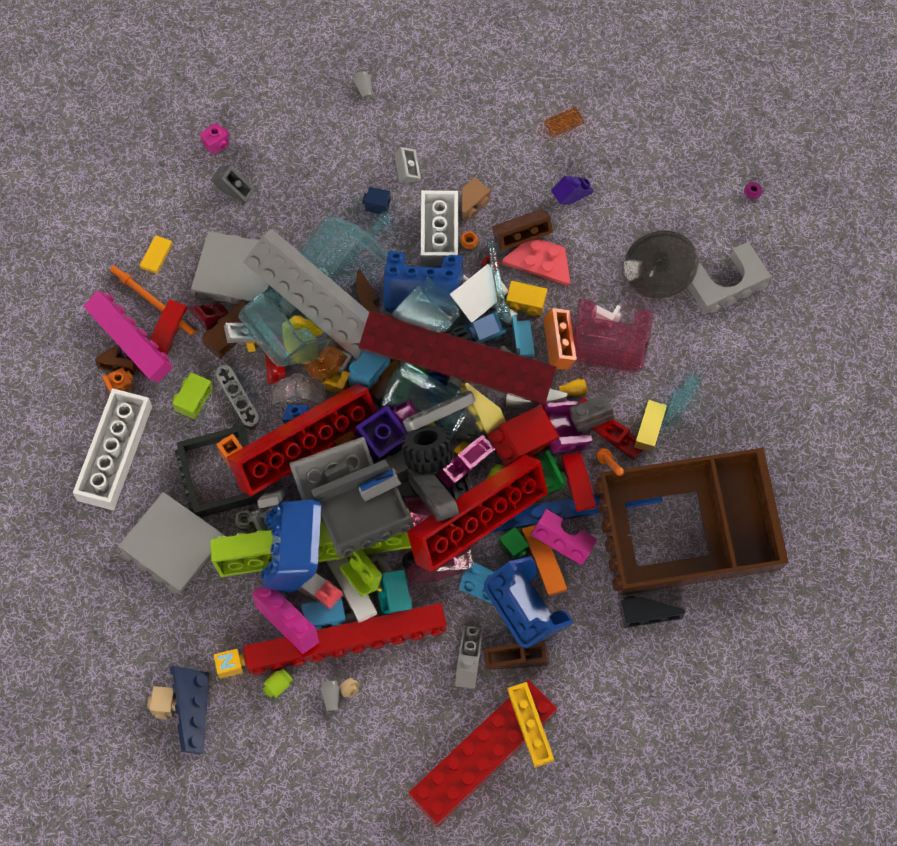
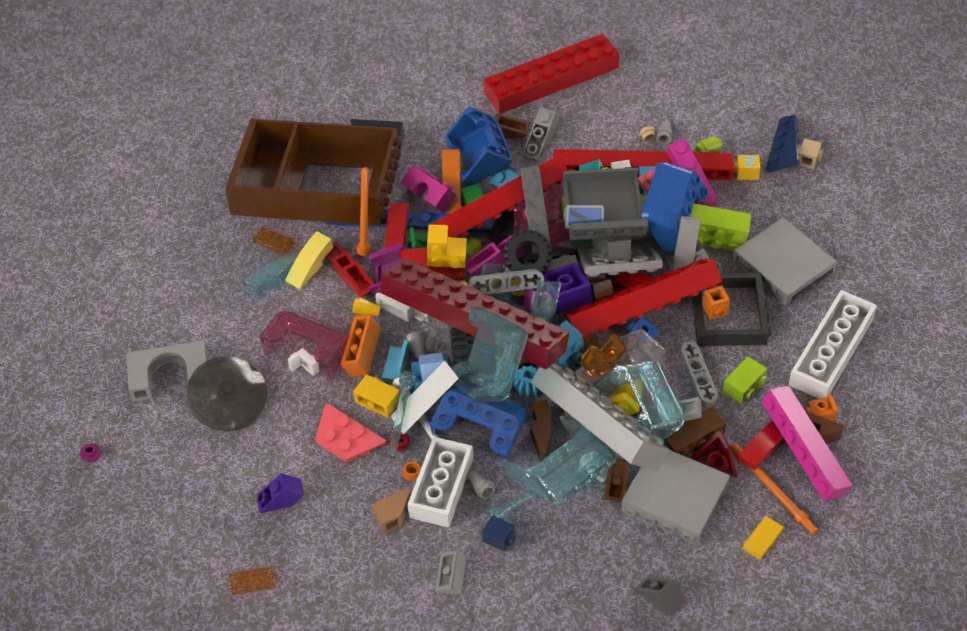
camera: 160 degrees left, 15 degrees down
reddish brown brick [492,209,553,251] -> none
yellow tile [507,682,554,768] -> none
flat silver brick [570,394,614,433] -> none
none -> clear orange tile [253,227,294,256]
none -> yellow brick [427,225,467,268]
none -> light grey cone [468,470,495,499]

